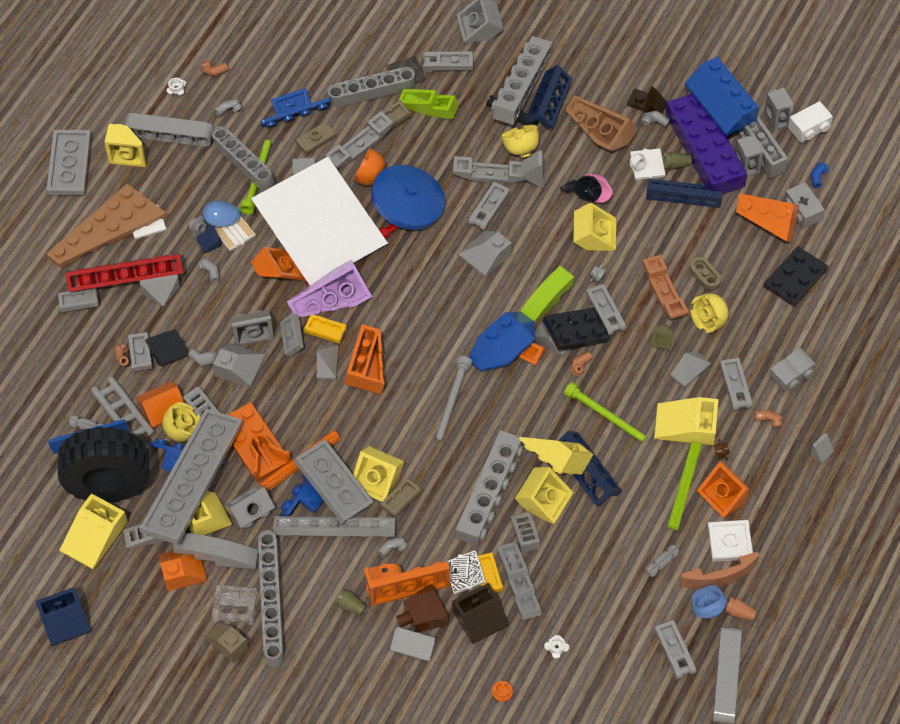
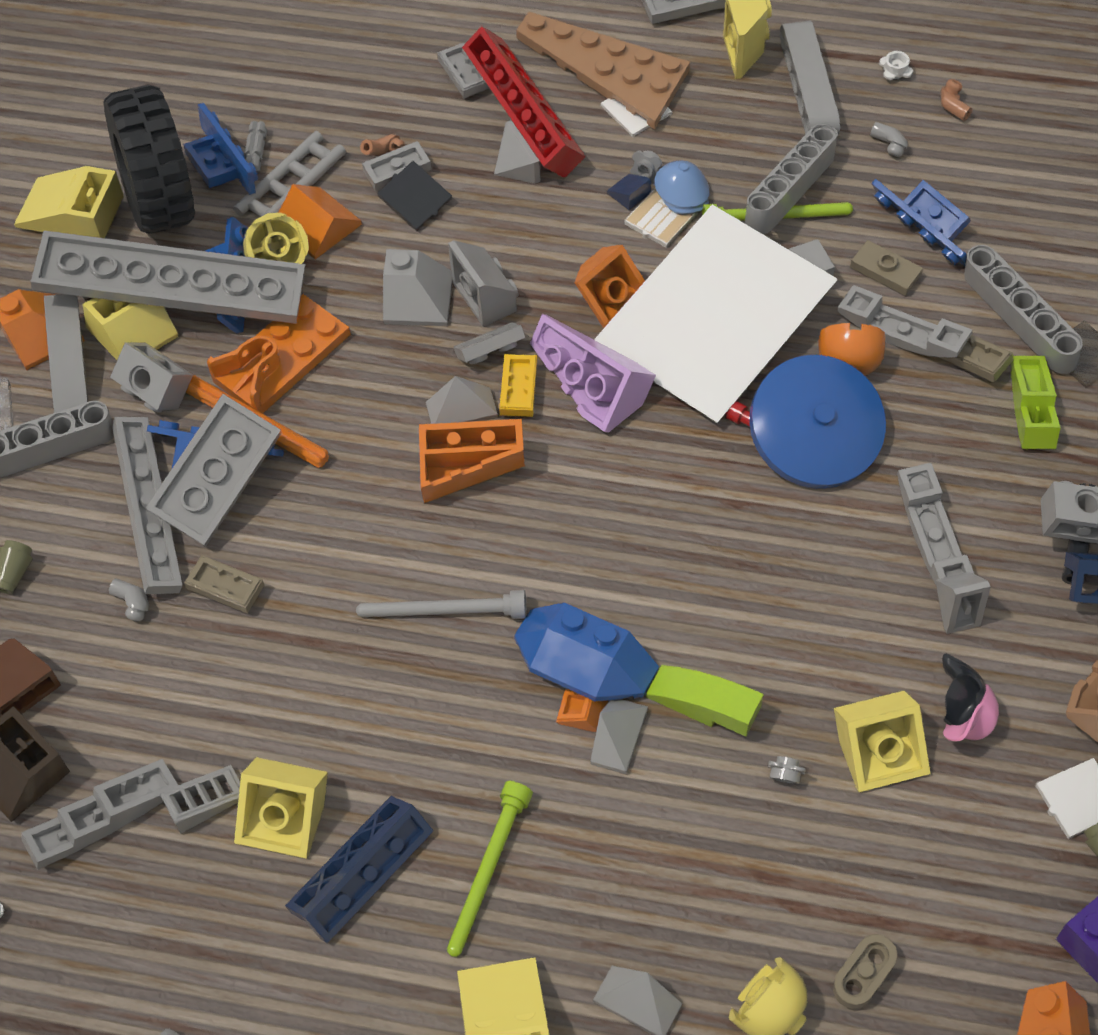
camera: 75 degrees right, 0 degrees up
light grey slope [183,387,219,416] -> none
light grey arm [188,349,218,366] -> none
light grey arm [198,258,220,283] -> none
light yellow slope [353,446,405,502] -> none
orange plate [365,561,450,606] -> none
white piece [446,550,486,595] -> none
light grey brick [456,430,524,546] -> none
light grey slope [458,231,512,278] -> none
light grey plate [468,182,510,231] -> none
yellow tile [478,552,503,593] -> none
light yellow cylinder [501,125,539,158] -> none
light yellow slope [519,437,594,475] -> none
black plate [542,308,610,351] -> none
nougat arm [571,351,593,376] -> none
light grey plate [586,284,626,336] -> none
white plate [629,153,647,171] -> none
nougat slope [643,255,689,319] -> none
dark blue fence [646,178,723,208] -> none
olive tile [651,324,674,350] -> none

